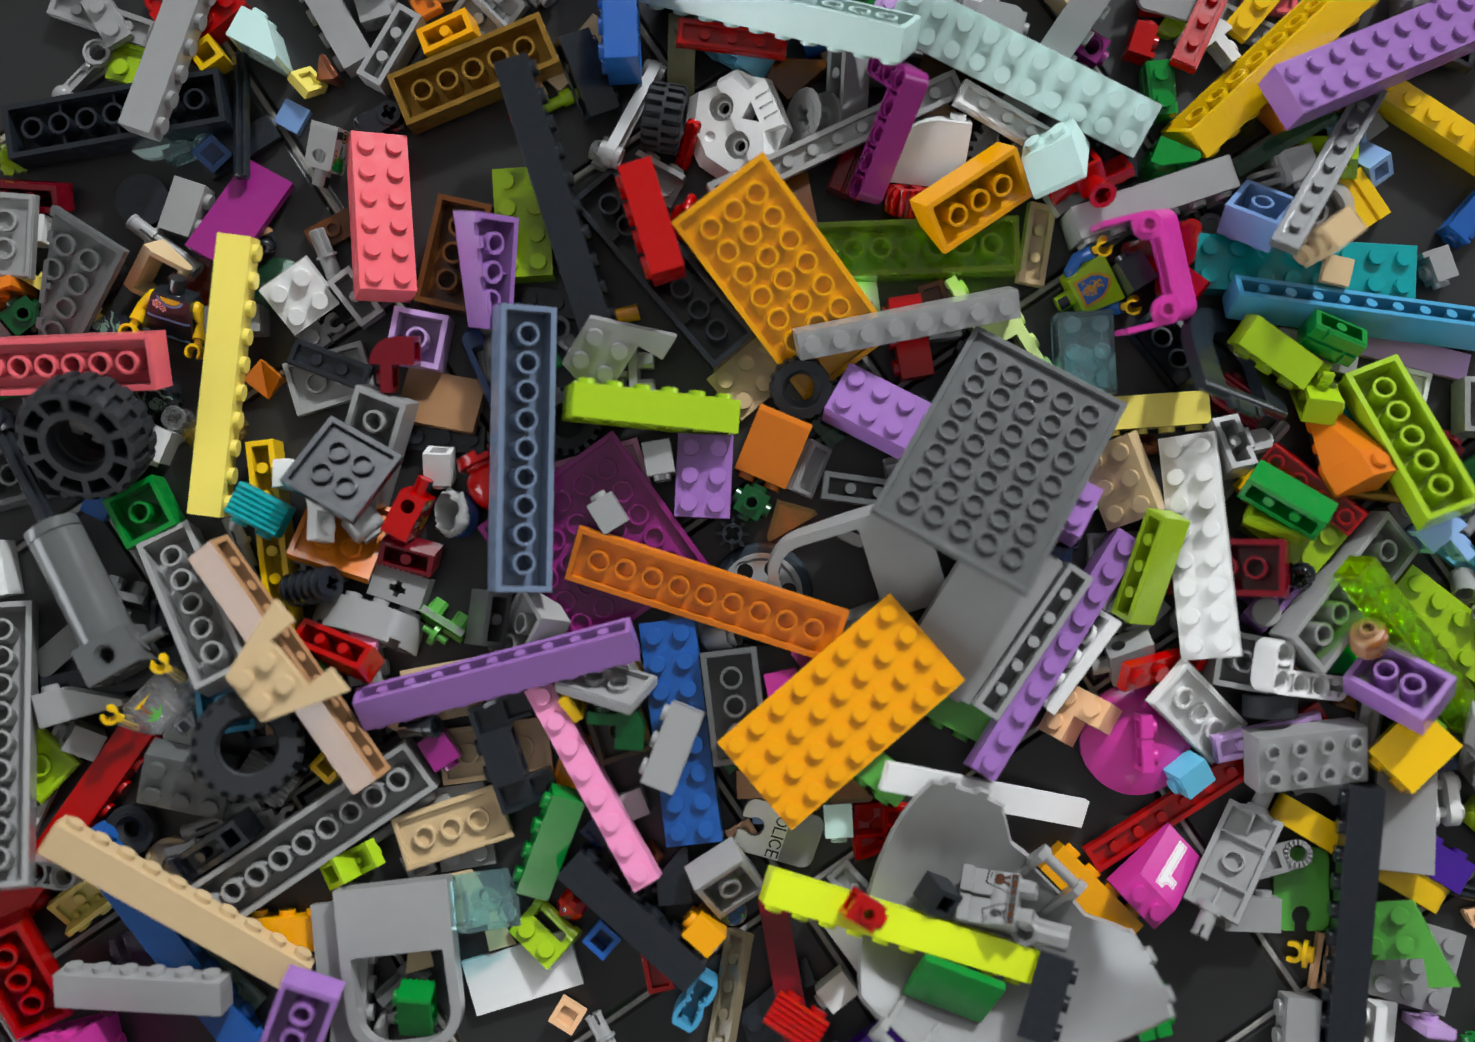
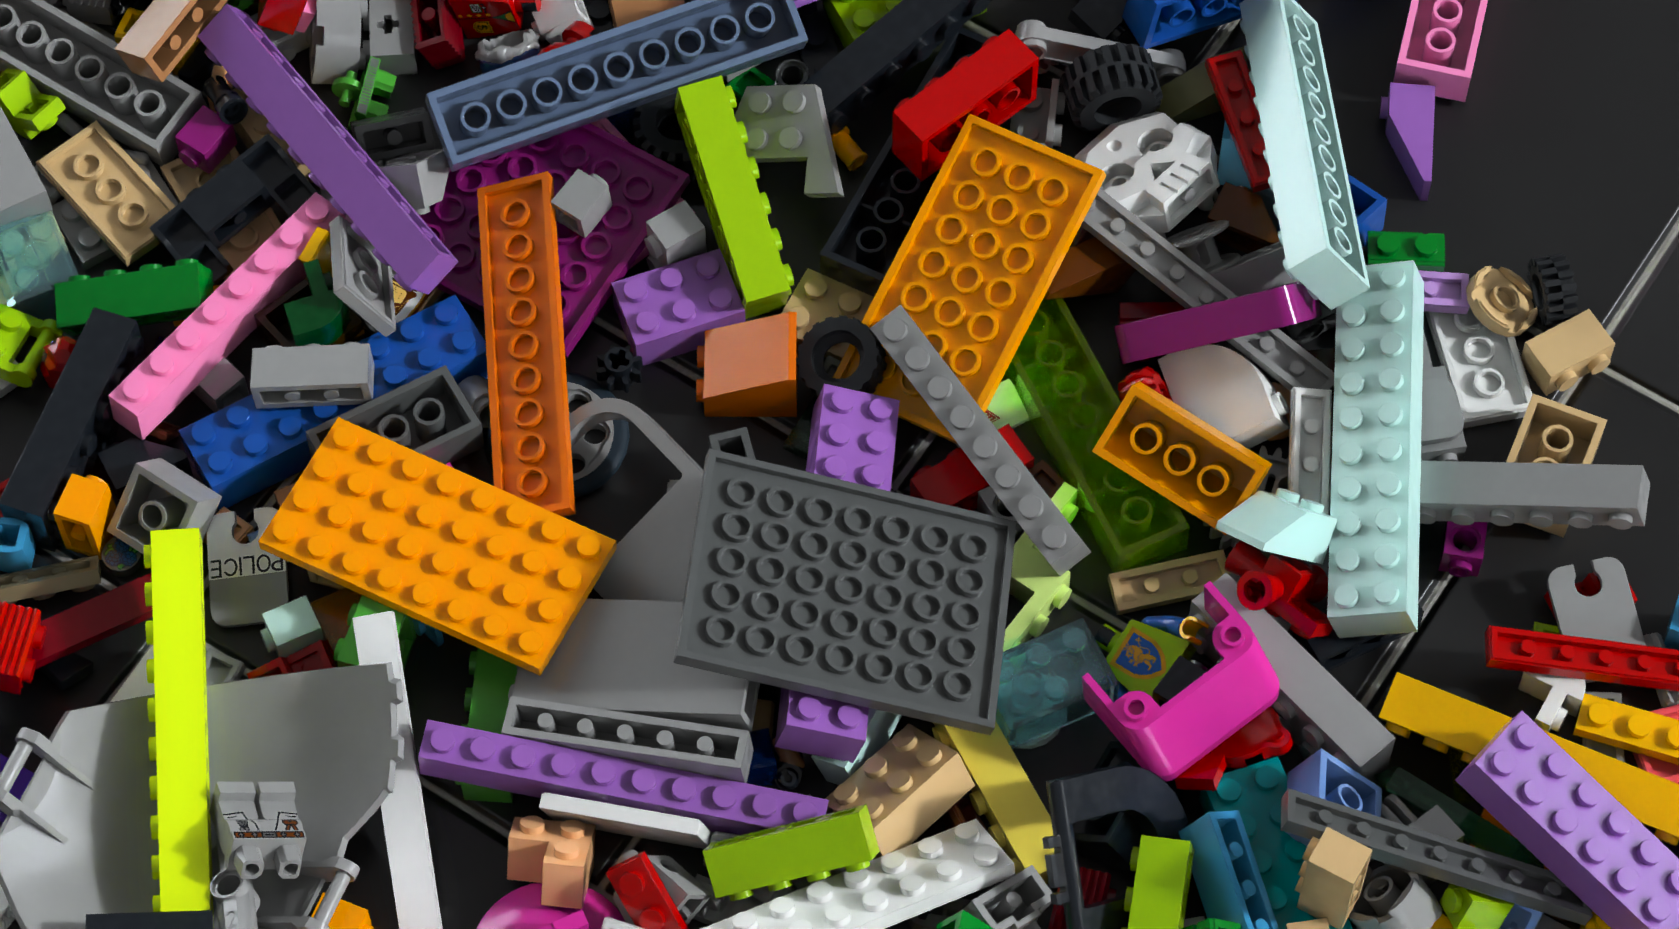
camera: 65 degrees right, 25 degrees down
blue brick [582,917,622,961] -> none
light grey hips [617,349,655,390] -> none
red axle [674,118,702,171] -> none
dark green brick [731,483,773,524] -> none
clear orange slope [766,499,818,542] -> none
light grey tile [786,438,833,500] -> none
white brick [814,964,858,1014] -> none
red brick [838,886,888,934] -> none
green tile [903,953,1006,1023] -> none
black brick [913,870,963,921] -> none
red brick [1121,19,1160,66] -> none
green brick [1138,59,1179,125] -> none
green tile [1138,136,1201,181] -> none

